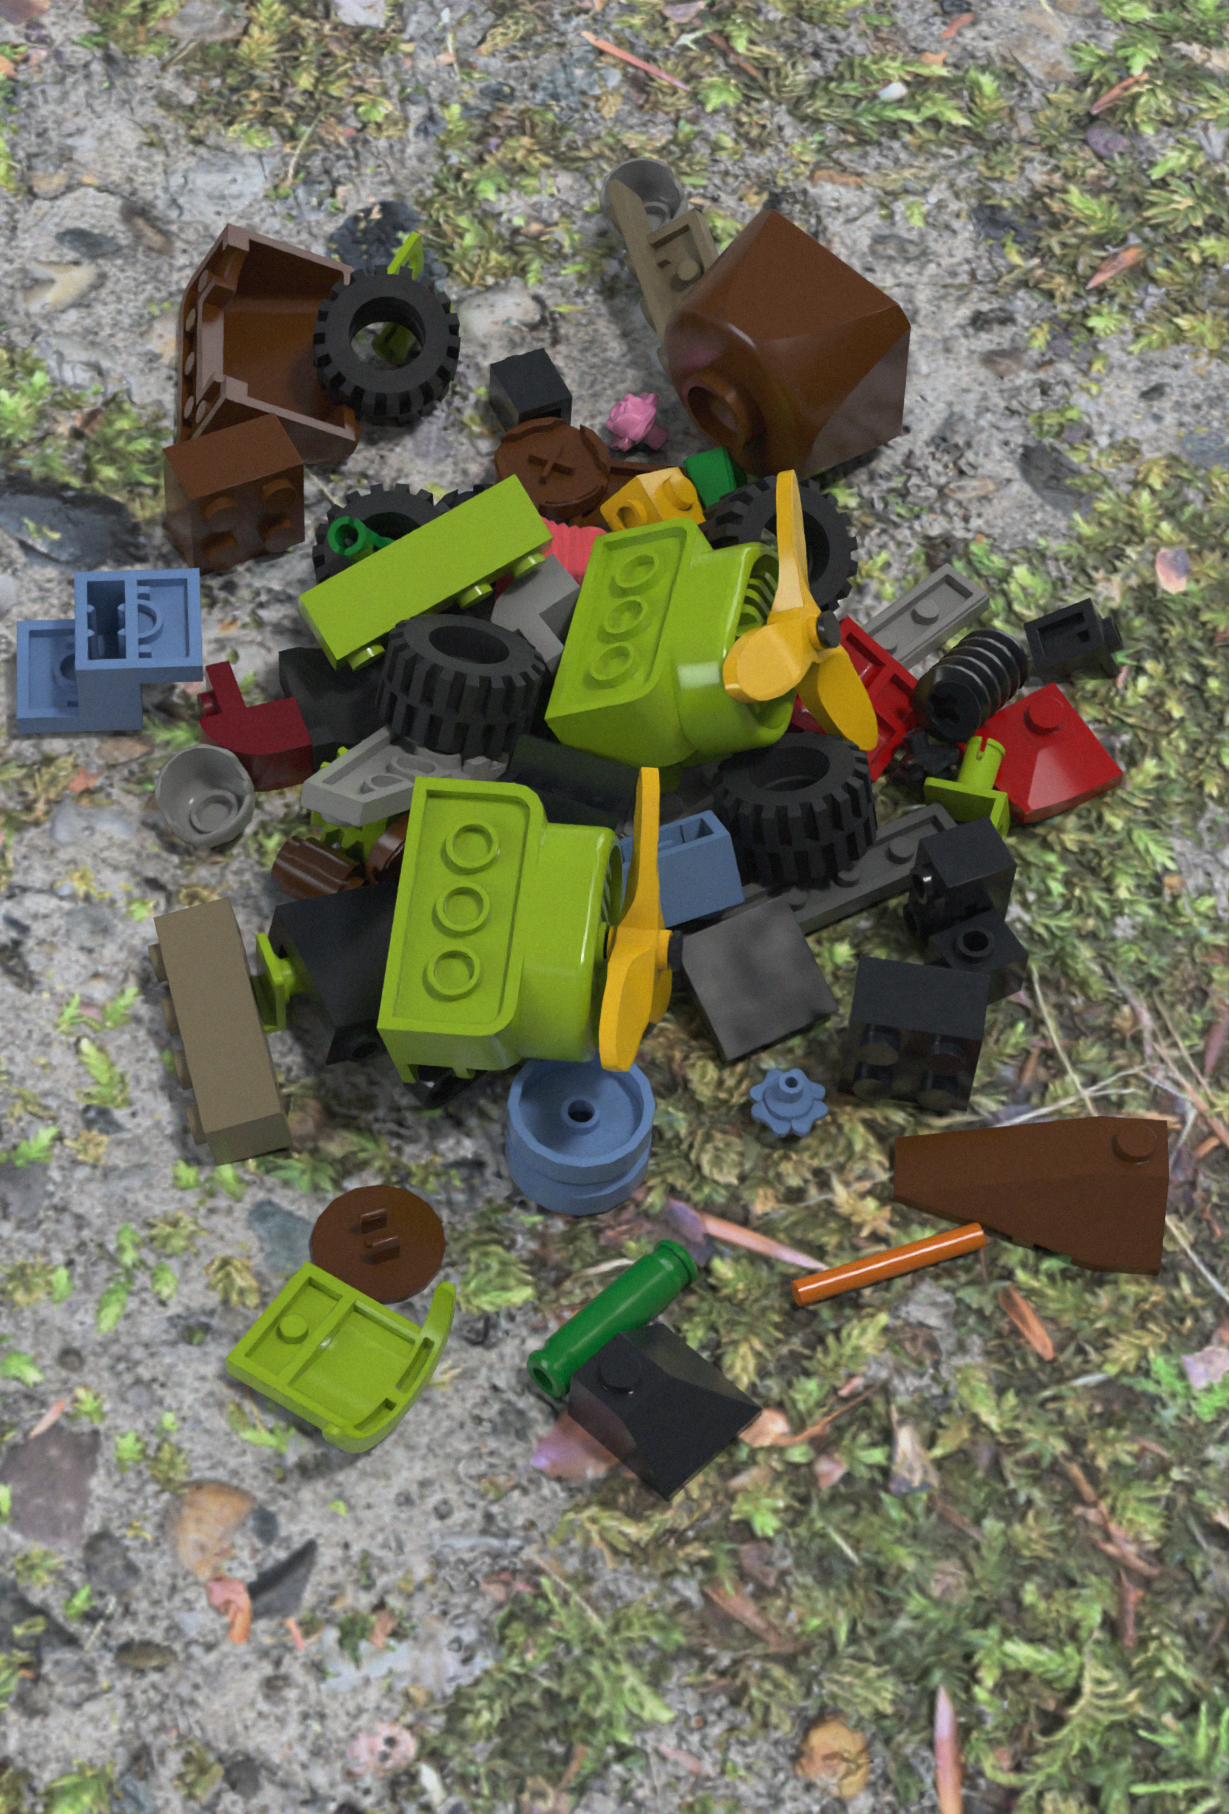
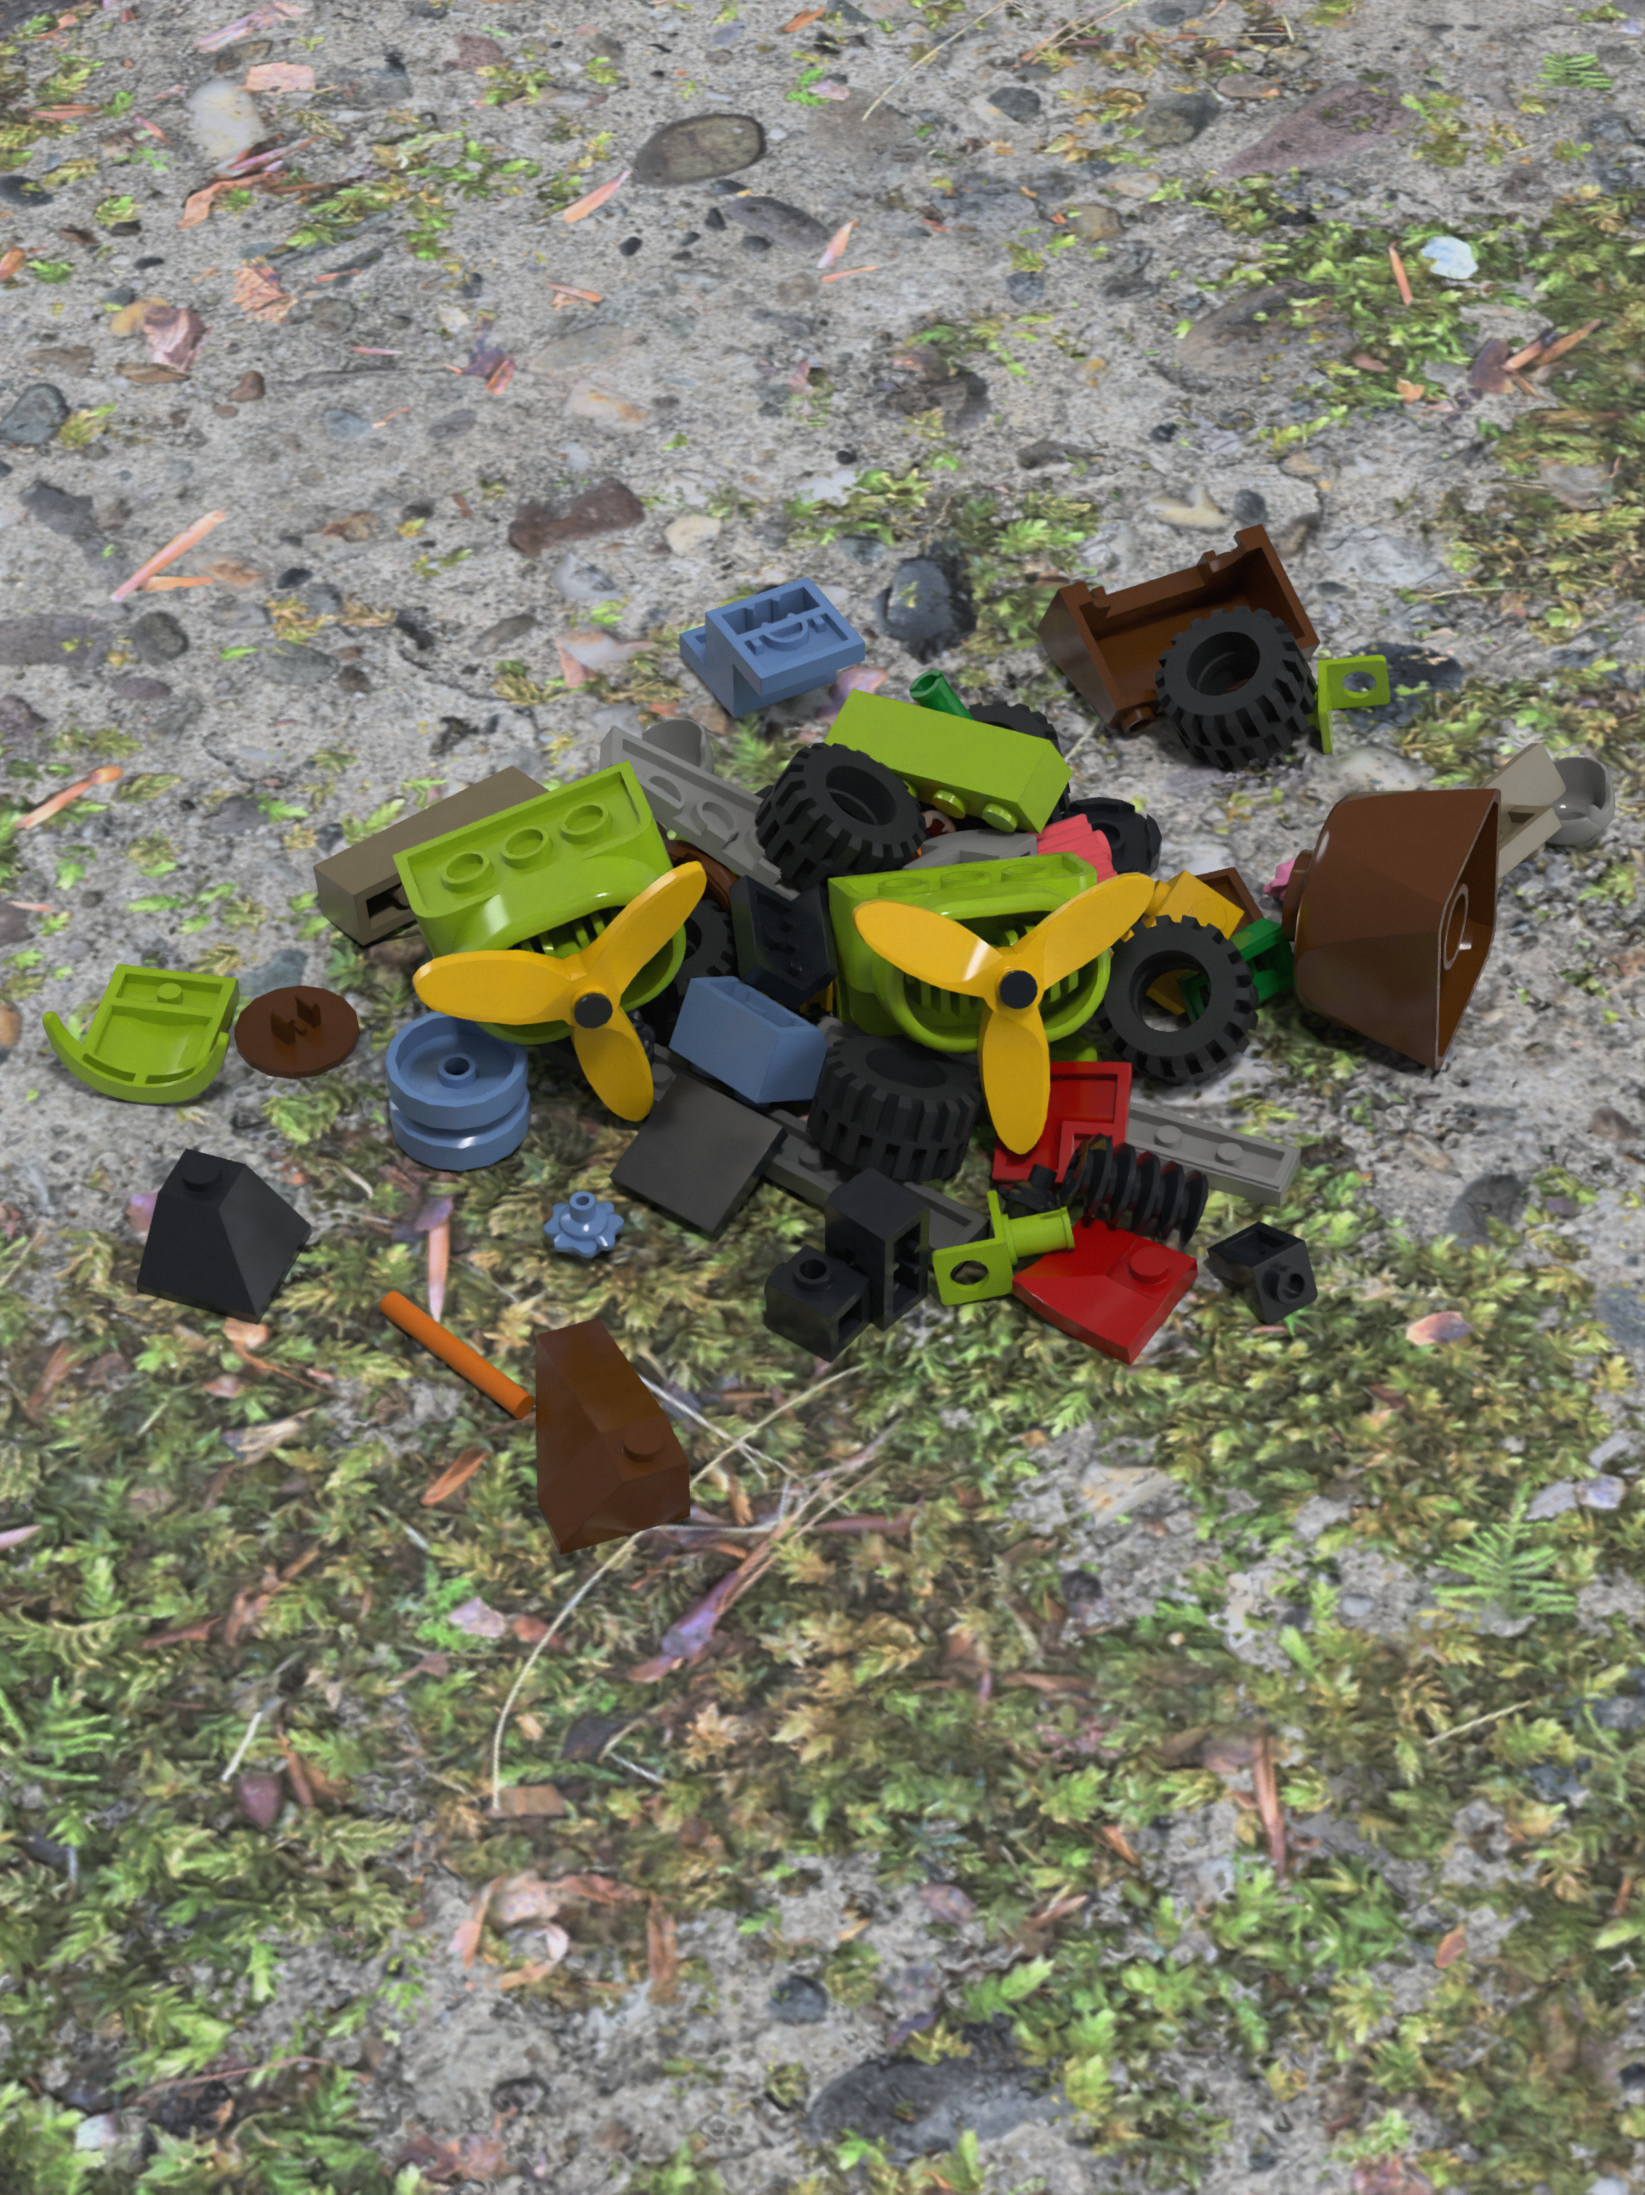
camera: 70 degrees right, 10 degrees down
reddish brown brick [162,412,305,576] -> none
dark red brick [197,660,313,792] -> none
black brick [489,348,573,433] -> none
reddish brown tile [492,417,611,520] -> none
green axle [526,1239,698,1398] -> none
black brick [838,955,991,1111] -> none

